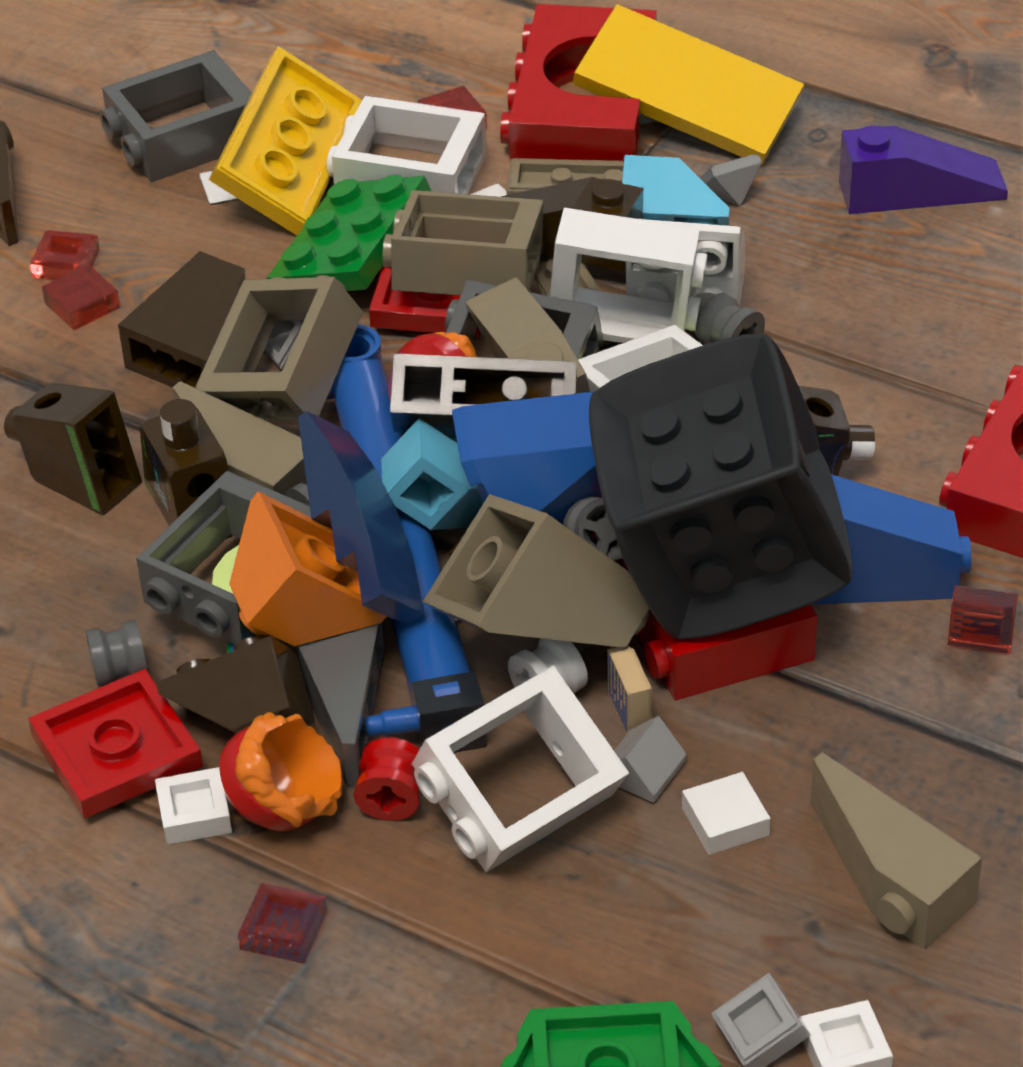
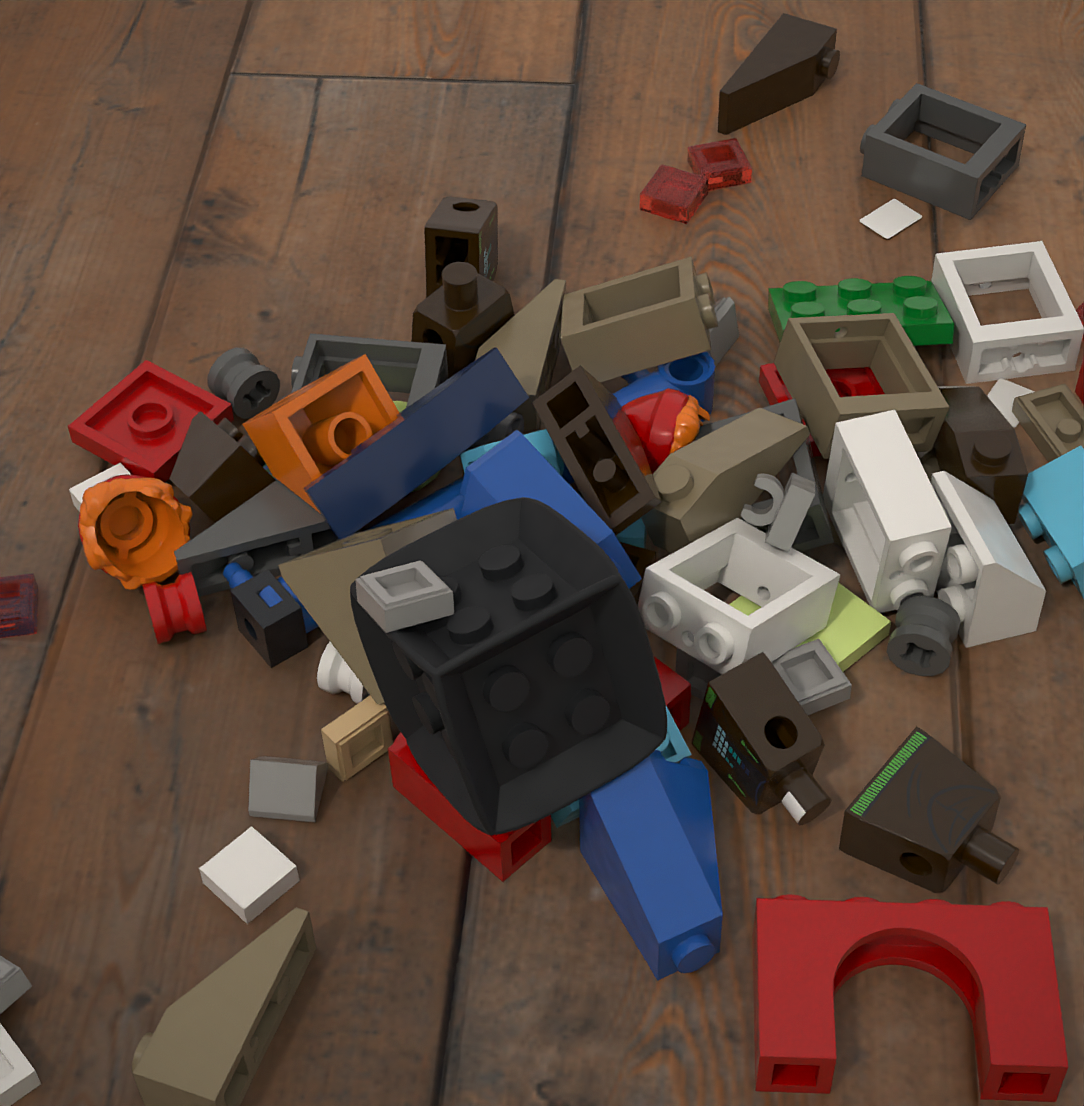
camera: 65 degrees right, 5 degrees up
dark brown slope [118,251,246,388] -> none
yellow tile [208,46,362,235] -> none
white window [412,665,629,873] -> none
clear red tile [947,585,1018,654] -> none
none -> light grey tile [355,560,454,633]
none -> light grey tile [741,473,815,552]
none -> dark brown torso [839,726,1019,893]

